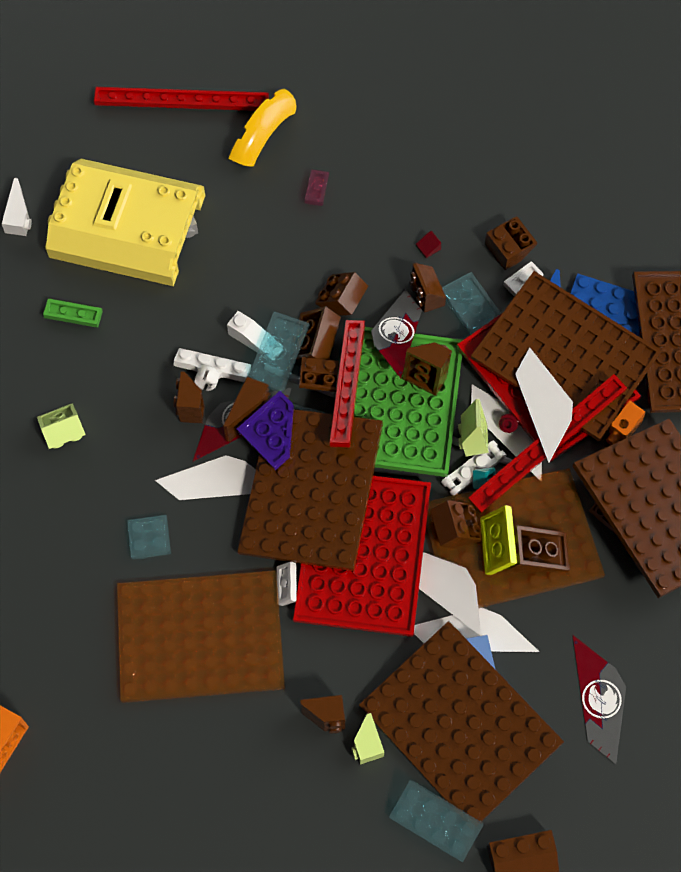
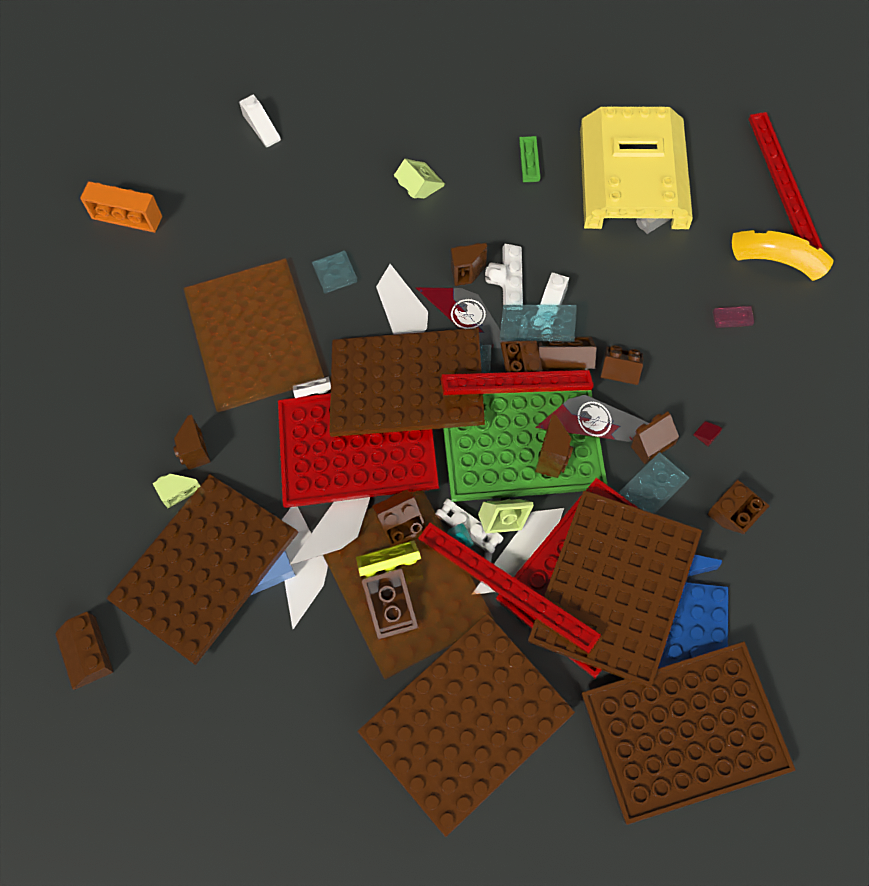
camera: 80 degrees right, 0 degrees up
white slope [2,178,32,236] -> none
reddish brown slope [223,377,271,442] -> none
dark purple plate [237,391,294,470] -> none
clear light blue plate [389,780,484,862] -> none
dark red plate [499,414,519,433] -> none
white plate [503,261,543,297] -> none
white sticker [515,348,573,463] -> none
sticker [573,635,626,764] -> none
orange torso [606,401,645,445] -> none

